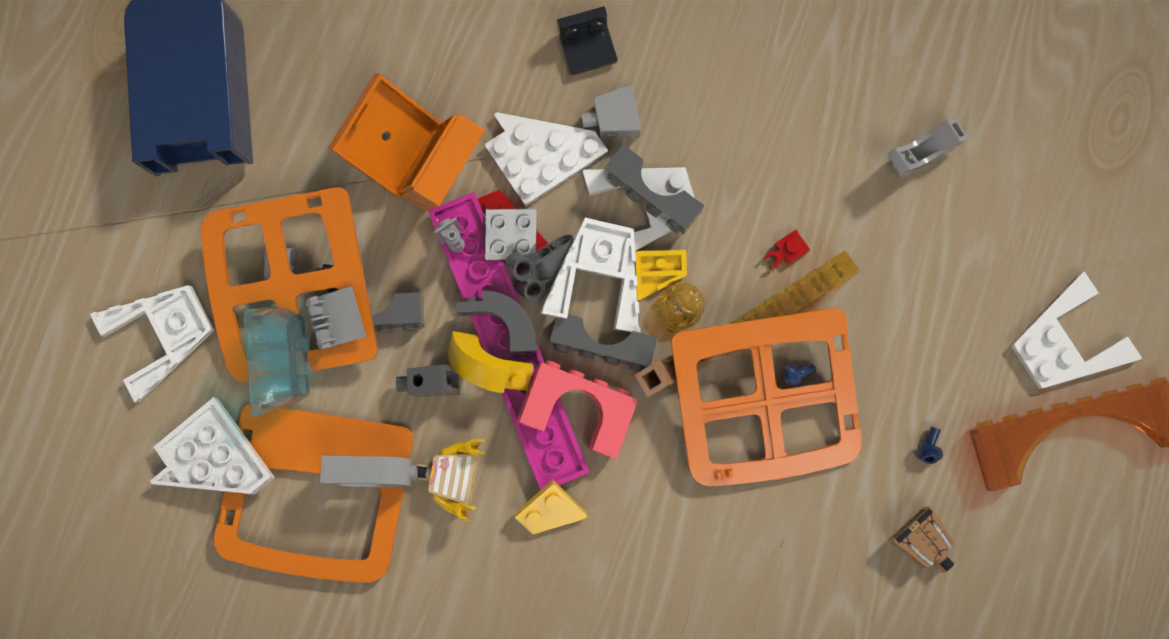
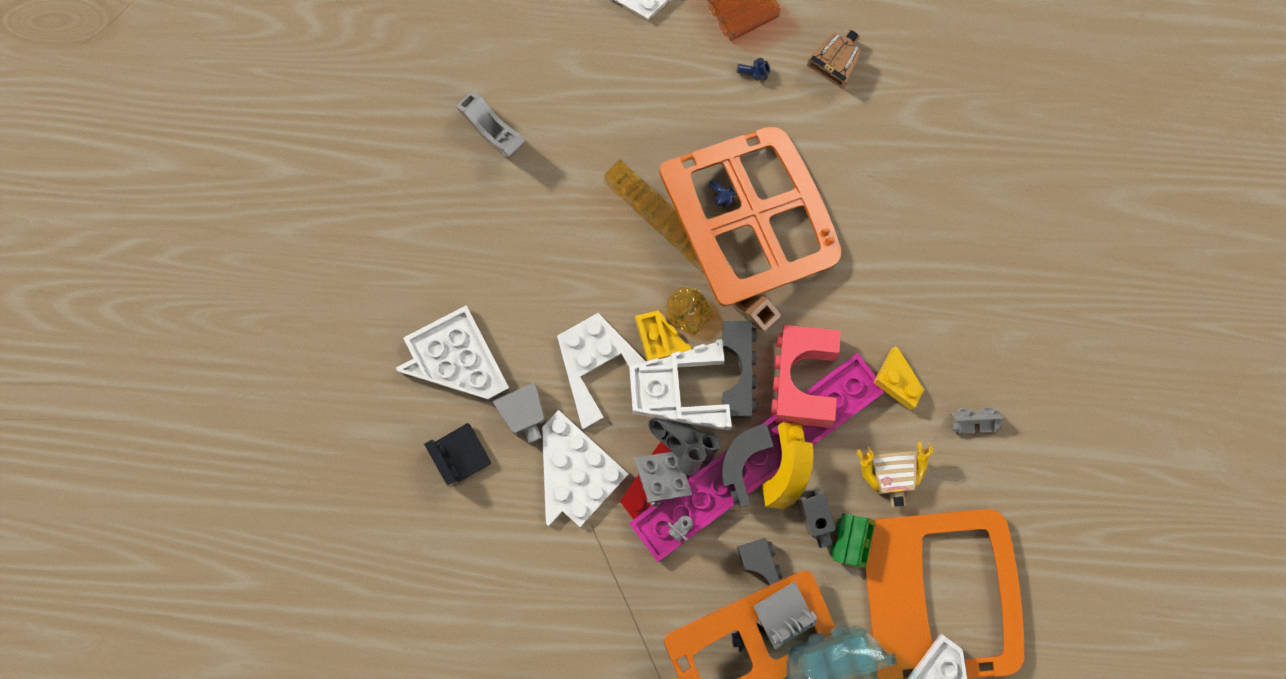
camera: 105 degrees left, 0 degrees up
light grey window [320,456,418,488] -> none
orange container [327,73,485,212] -> none
dark grey arch [604,144,704,235] -> none
red plate [763,230,810,270] -> none
none -> white wing [396,305,510,400]
none -> green brick [831,513,876,568]
none -> light grey hinge [950,407,1003,434]

